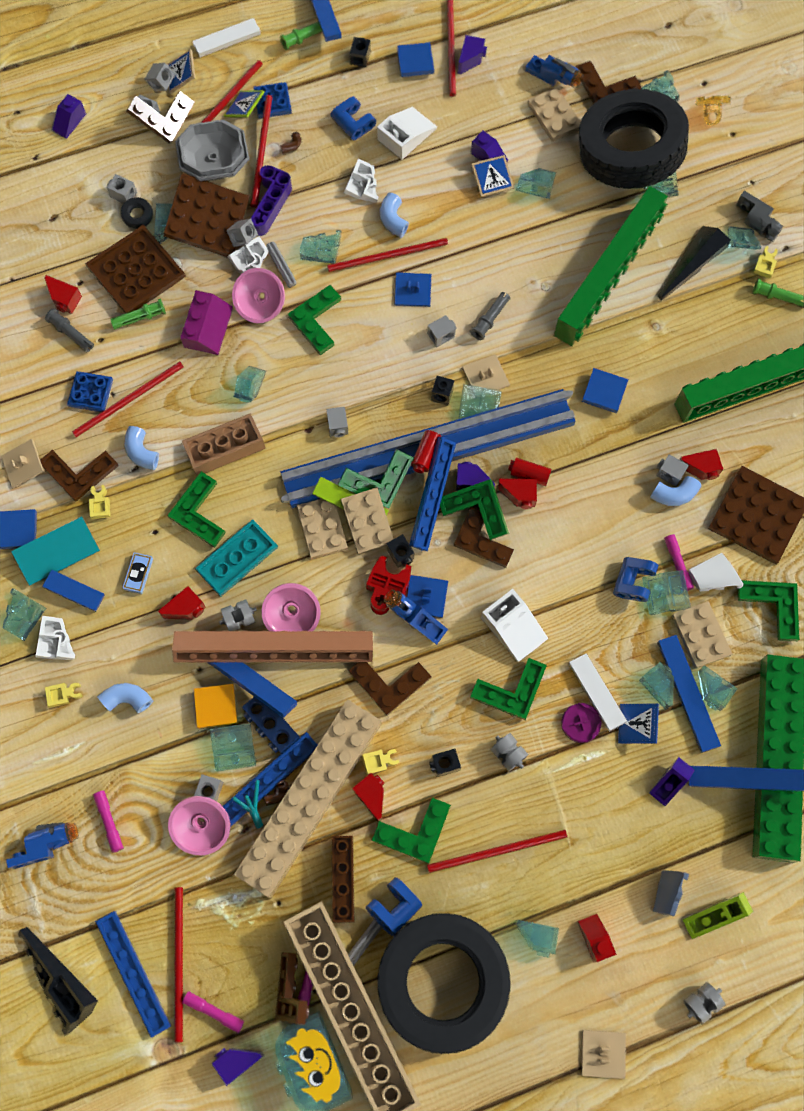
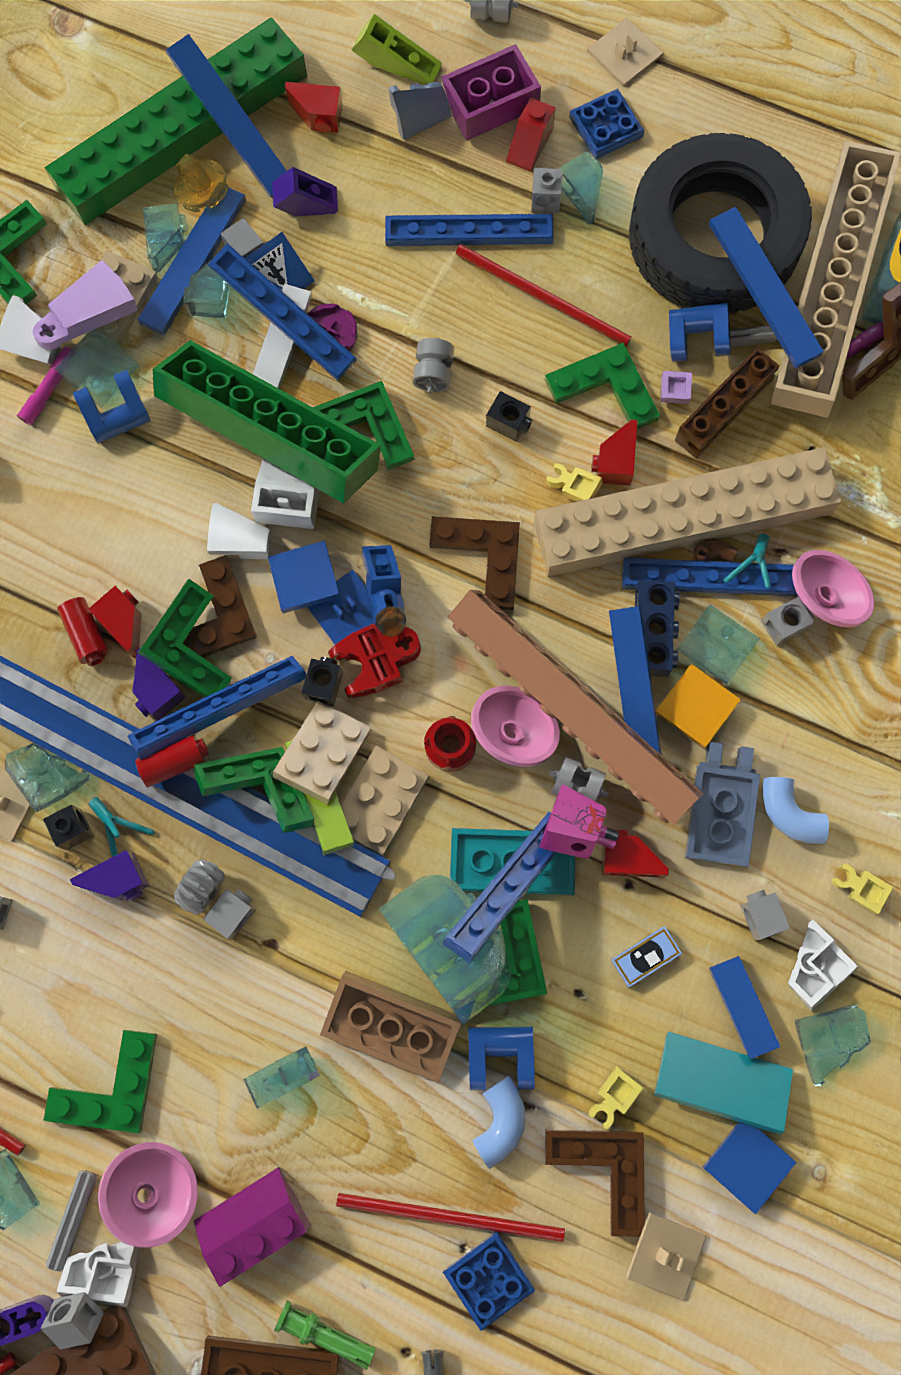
camera: 130 degrees left, 5 degrees up
none -> lavender piece [33,260,138,350]
none -> dark purple slope [70,850,150,902]
none -> teal plant [88,797,155,857]
none -> green brick [152,340,381,504]
none -> clear yellow tile [173,154,228,212]
none -> light grey gear [174,859,224,915]
none -> white slope [207,503,271,559]
none -> blue tile [208,243,357,382]
none -> light grey brick [221,218,264,258]
none -> blue tile [268,541,340,614]
none -> red slope [285,82,343,133]
none -> clear light blue brick [379,875,512,1025]
none -> blue tile [385,214,553,246]
none -> red piece [424,716,476,772]
none -> magenta slope [441,44,541,141]
none -> blue tile [443,811,558,964]
none -> blue connector [468,1026,535,1091]
none -> light grey brick [531,168,562,213]
none -> dark pink torso [539,784,619,859]
none -> blue tile [569,88,644,160]
none -> lavender plate [660,371,692,404]
none -> sand blue tile [685,742,760,867]
none -> blue tile [709,207,824,369]
none -> light grey brick [740,890,790,941]

